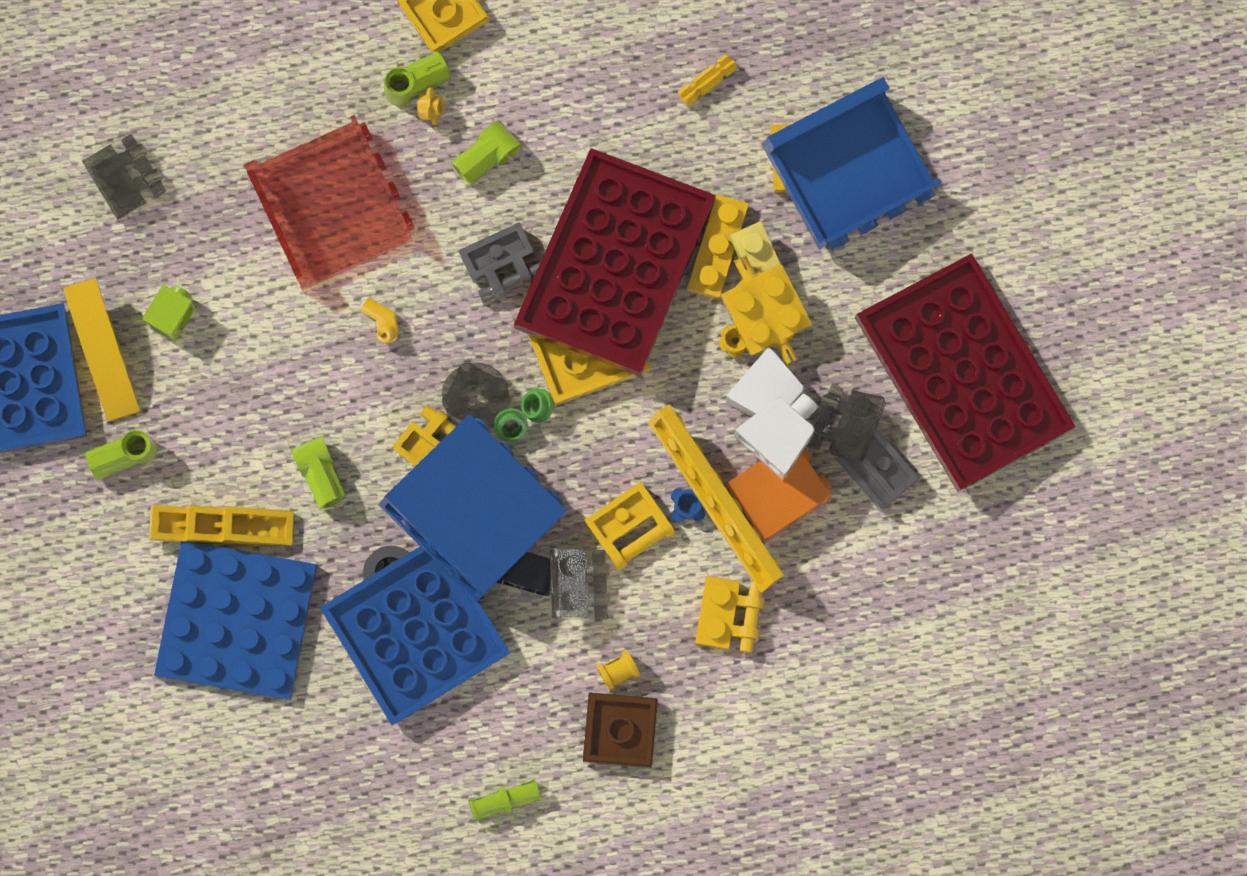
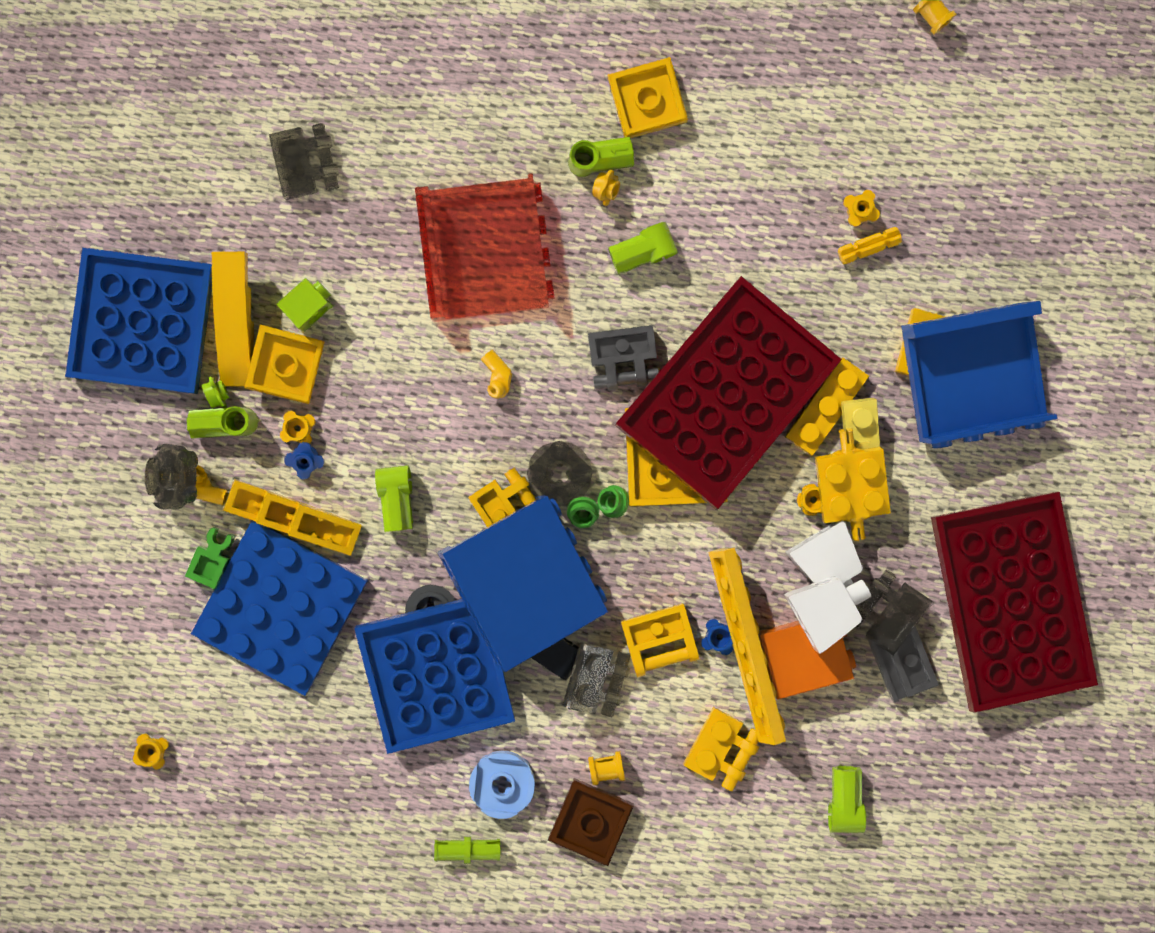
camera: 15 degrees right, 10 degrees up
none -> yellow plate [133,734,169,770]
none -> clear smoke plate [144,444,198,510]
none -> bright green plate [185,527,235,589]
none -> yellow arm [186,465,228,506]
none -> lime plate [201,376,230,409]
none -> yellow plate [244,324,325,404]
none -> yellow plate [280,411,316,444]
none -> blue plate [284,442,324,479]
none -> light blue plate [469,751,535,819]
none -> lime piece [828,766,866,833]
none -> yellow plate [843,190,880,227]

